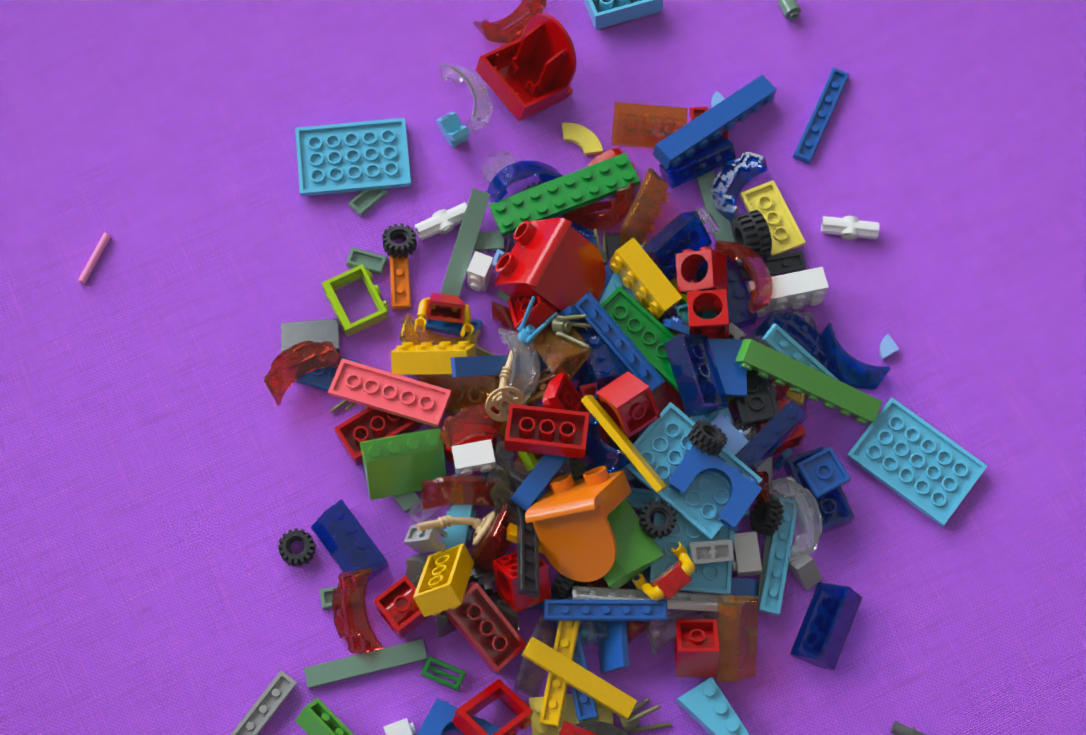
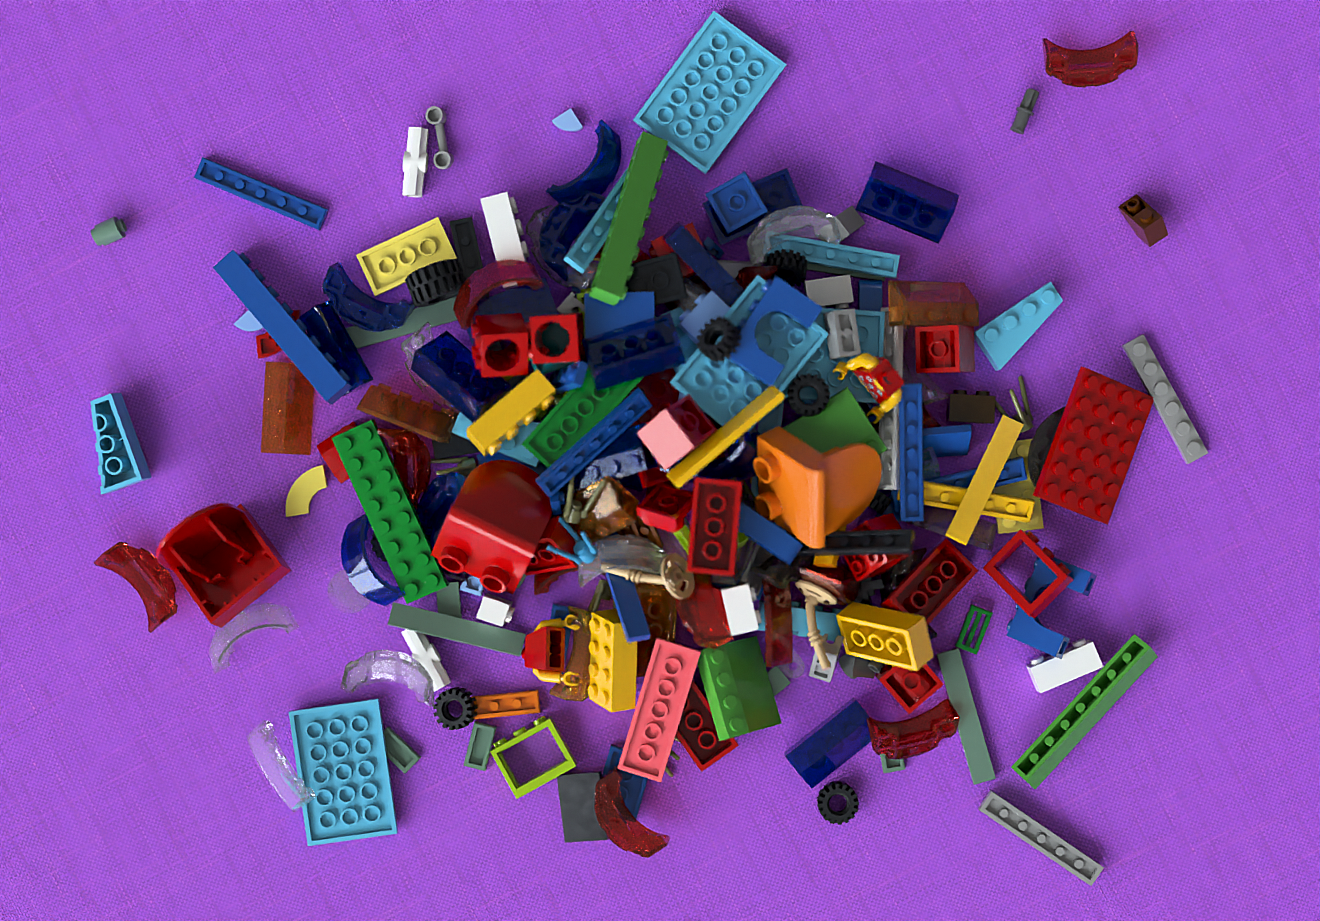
camera: 85 degrees left, 20 degrees up
medium azure brick [436,112,471,147] -> none
none -> clear windscreen [247,721,317,812]
none -> clear windscreen [340,650,434,707]
none -> light grey bar [425,106,454,170]
none -> dark brown brick [946,390,996,424]

